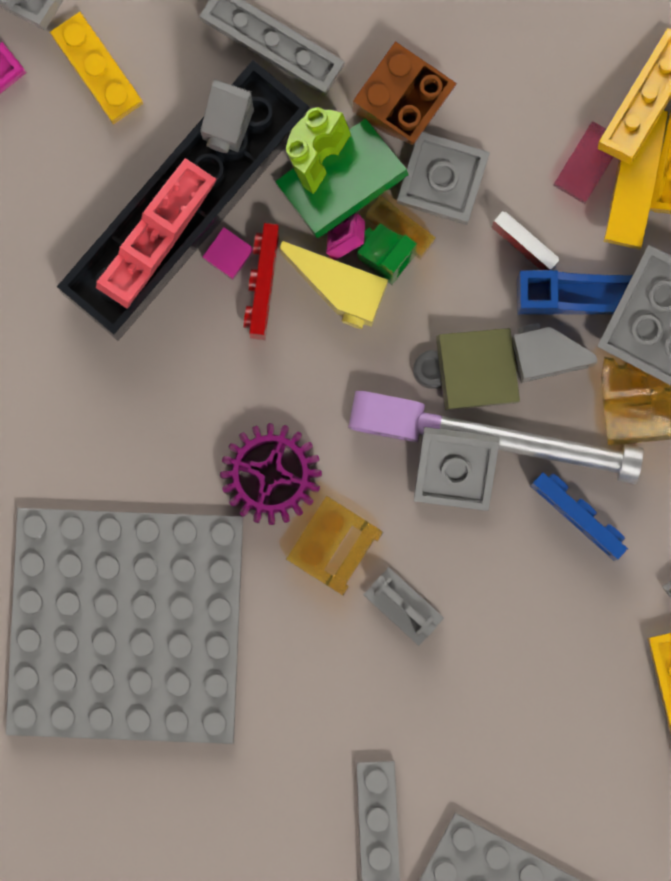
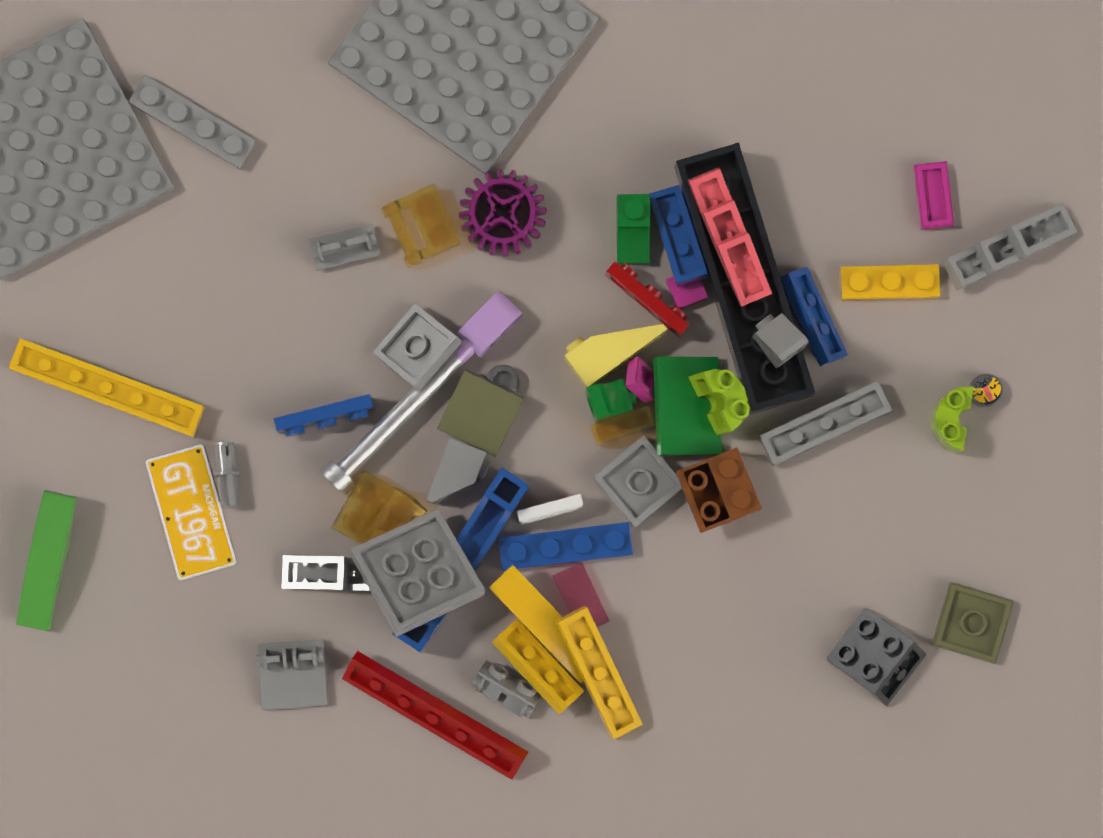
camera: 120 degrees right, 0 degrees up
none -> blue plate [498,522,633,571]
none -> green arch [616,194,650,265]
none -> blue plate [650,185,708,287]
none -> blue plate [780,267,848,367]

